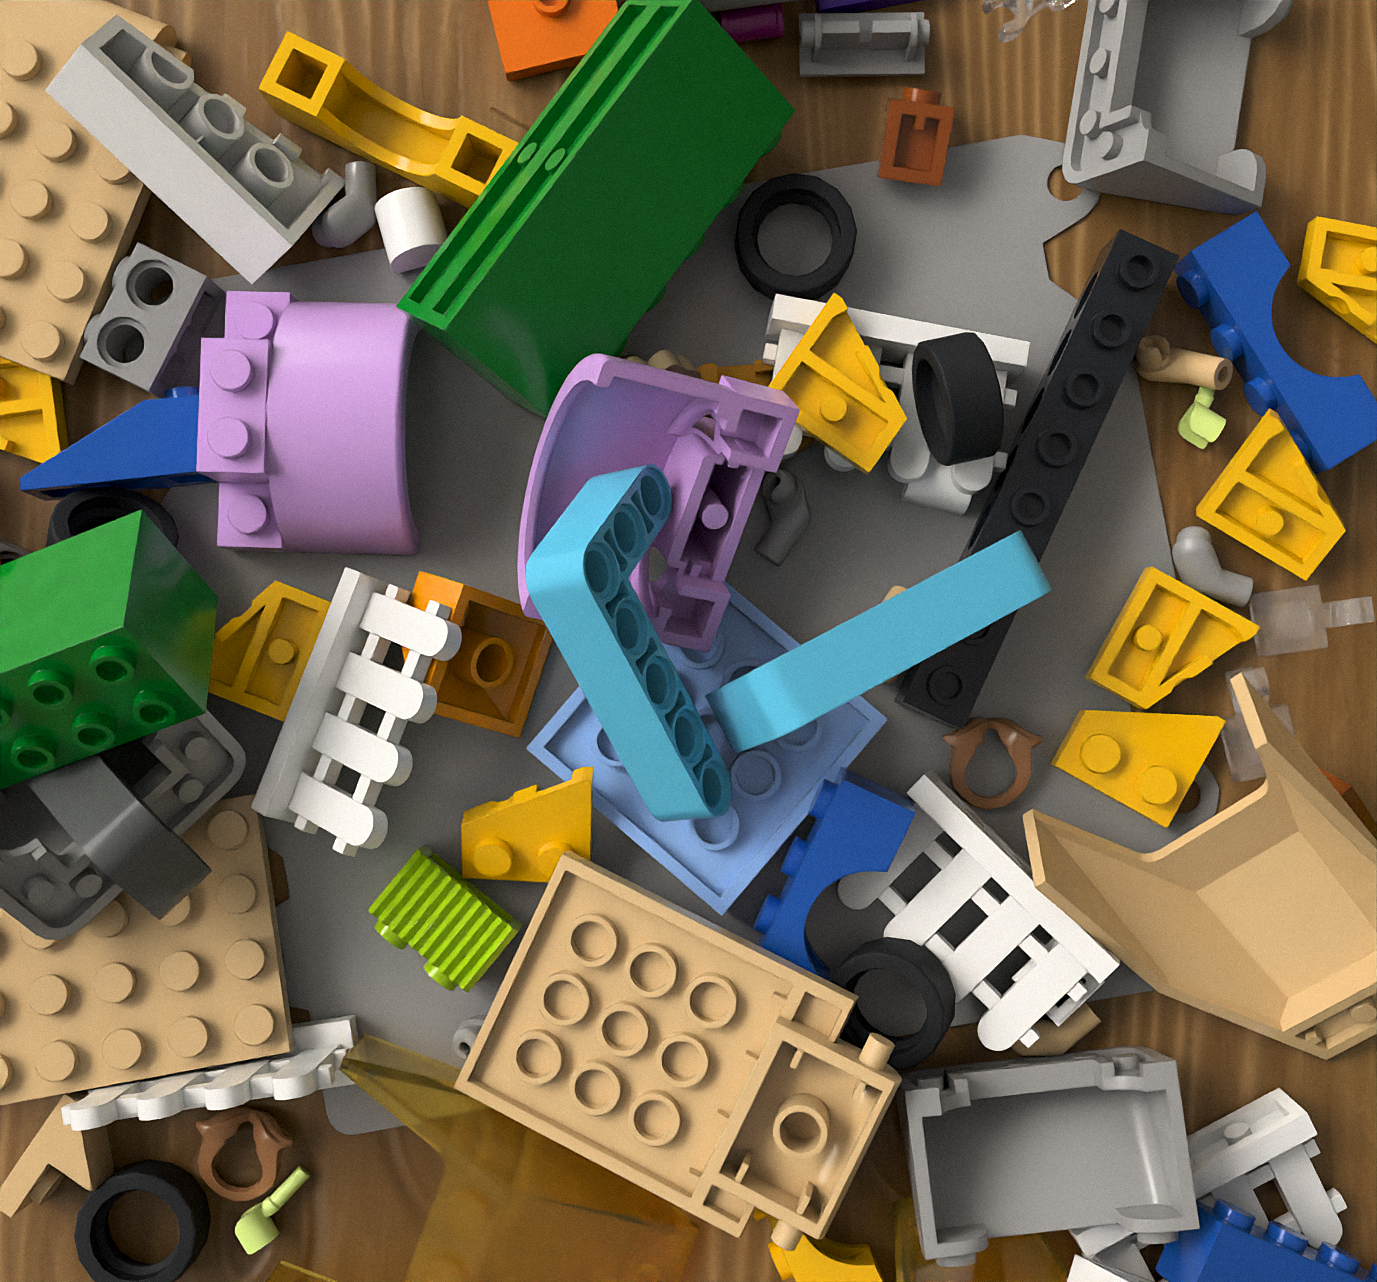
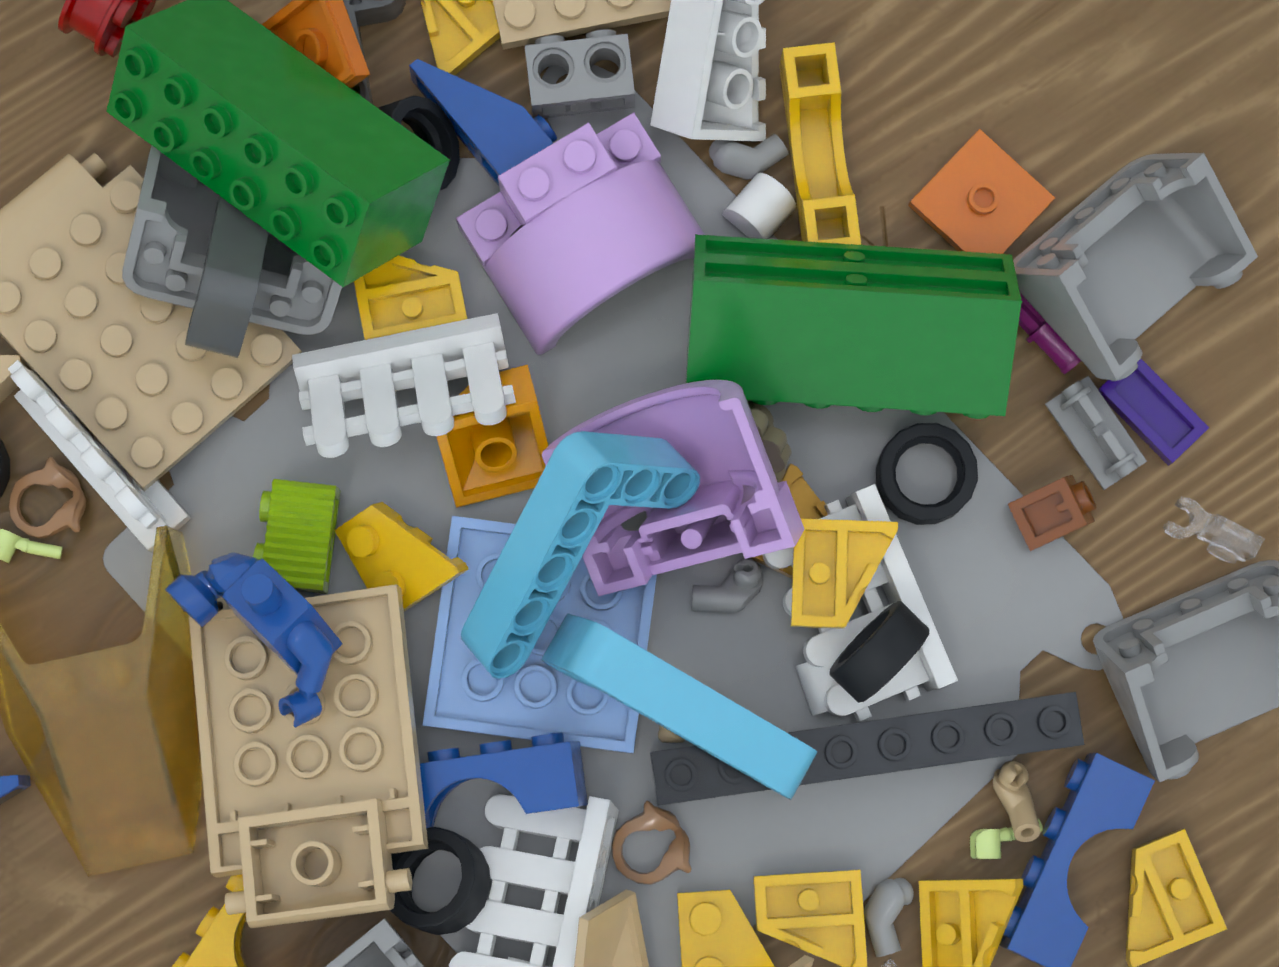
camera: 50 degrees right, 5 degrees down
none -> blue torso [165,552,343,728]

